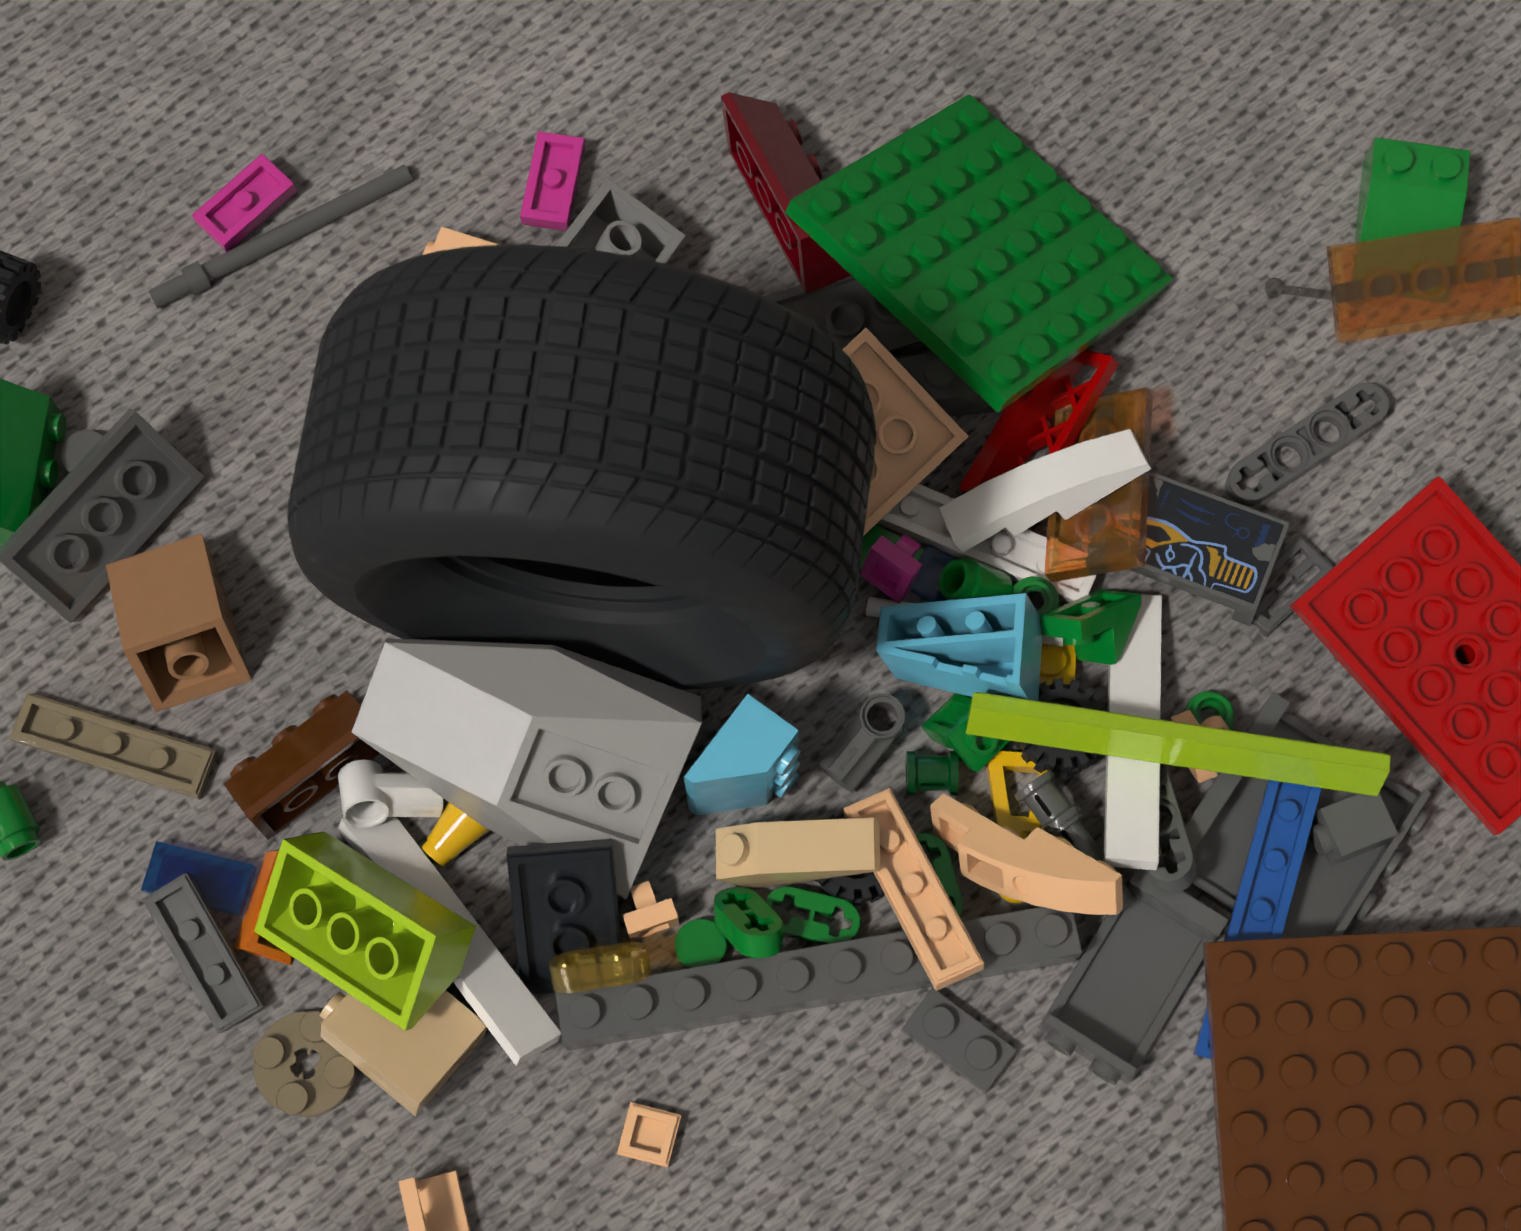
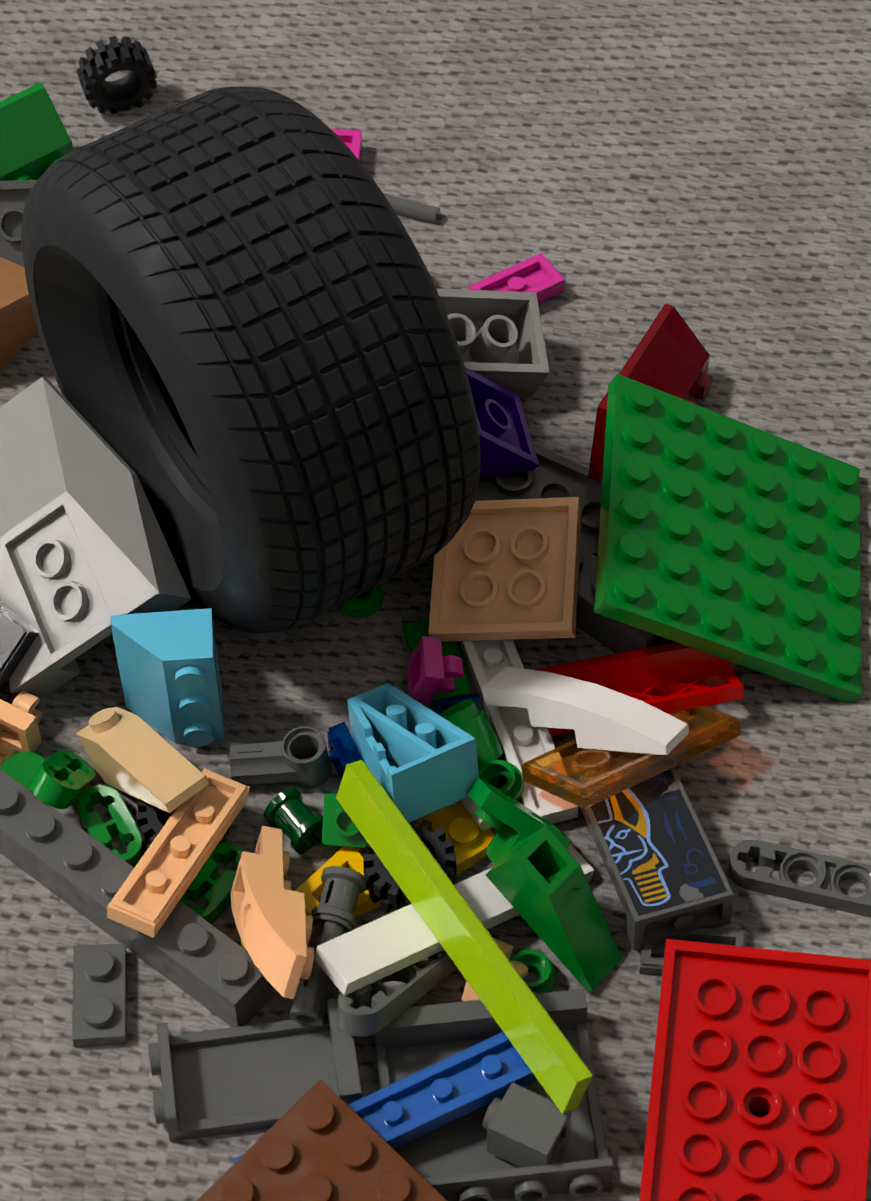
camera: 50 degrees right, 20 degrees down
none -> clear blue tile [327,722,363,781]
none -> green slope [485,825,622,993]

